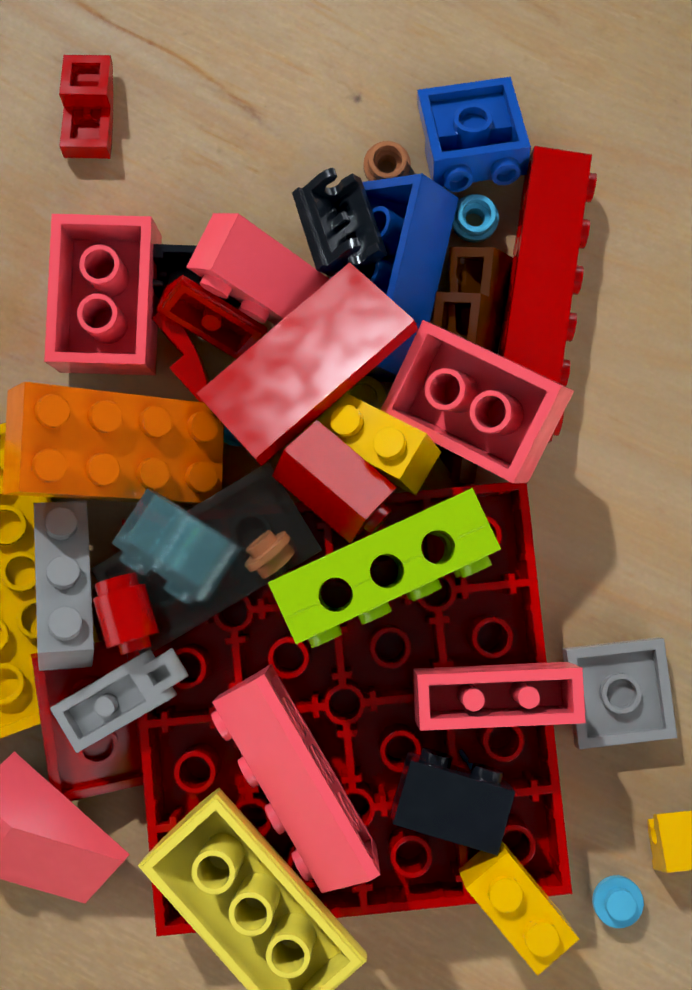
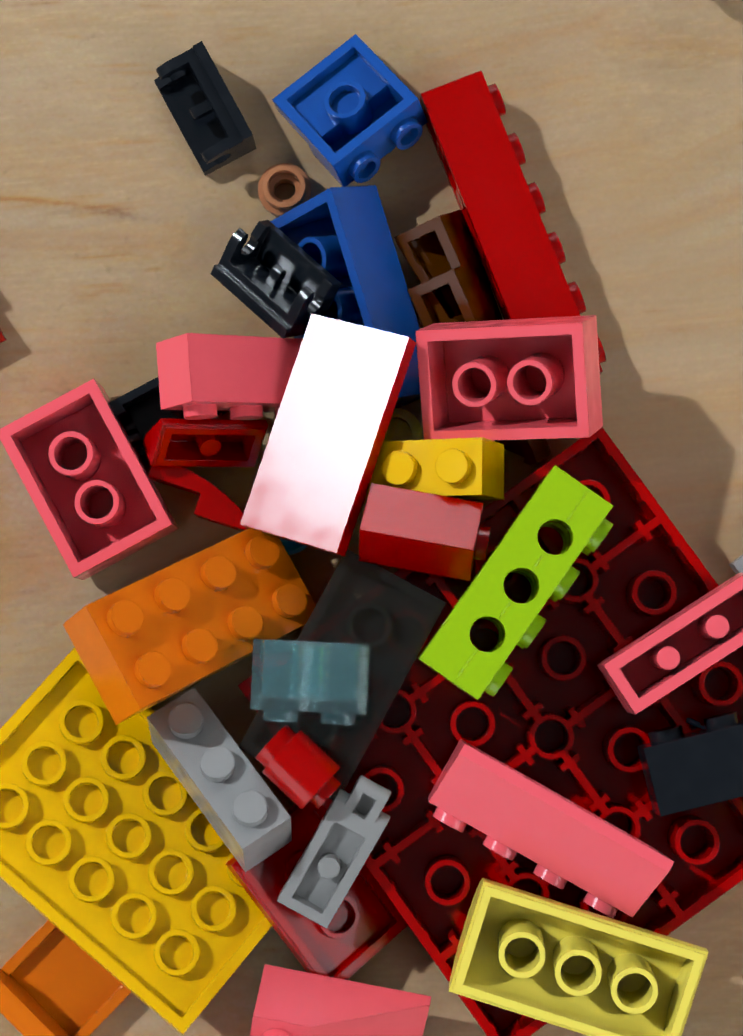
camera: 20 degrees left, 0 degrees up
nougat plate [244,530,295,579] -> none
medium azure plate [452,194,499,243] -> none
none -> black hinge [154,41,256,176]

